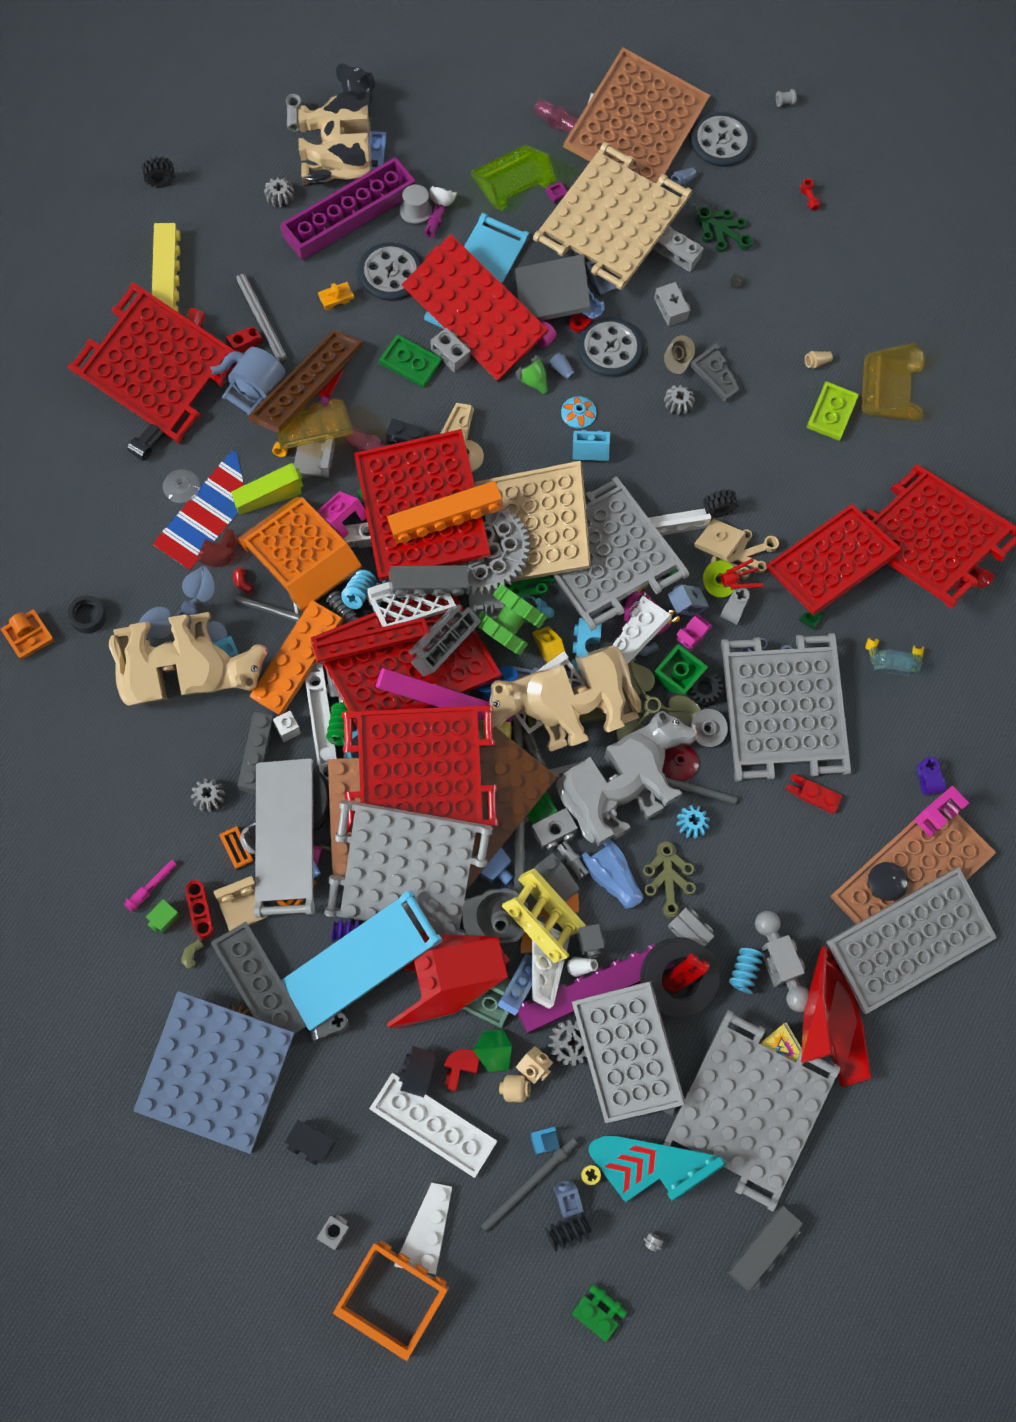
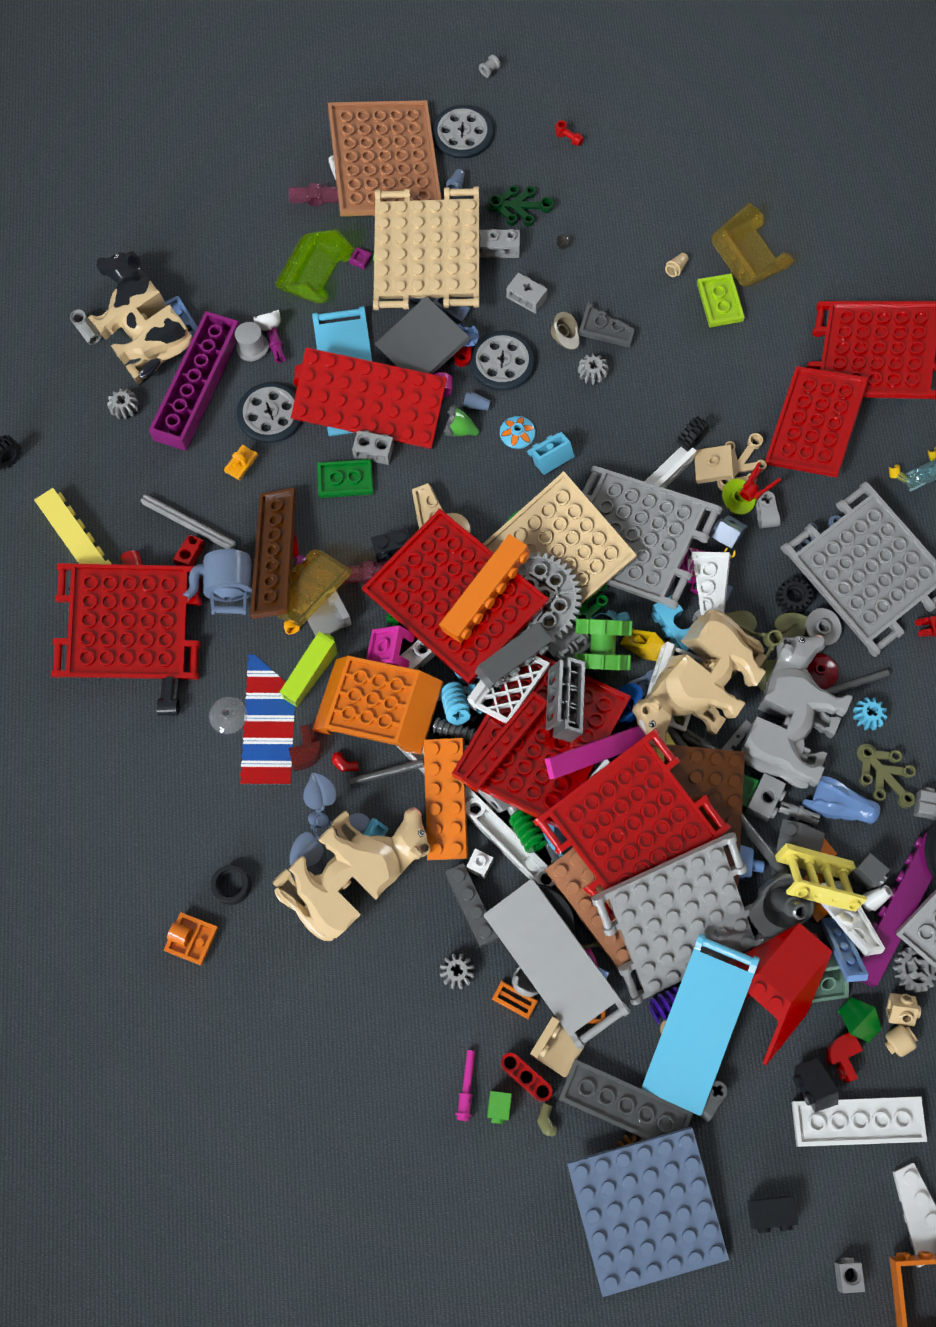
camera: 25 degrees left, 0 degrees up
green slope [653,644,708,695] -> none
dark pink brick [676,615,713,651] -> none
dark green tile [798,612,825,630] -> none

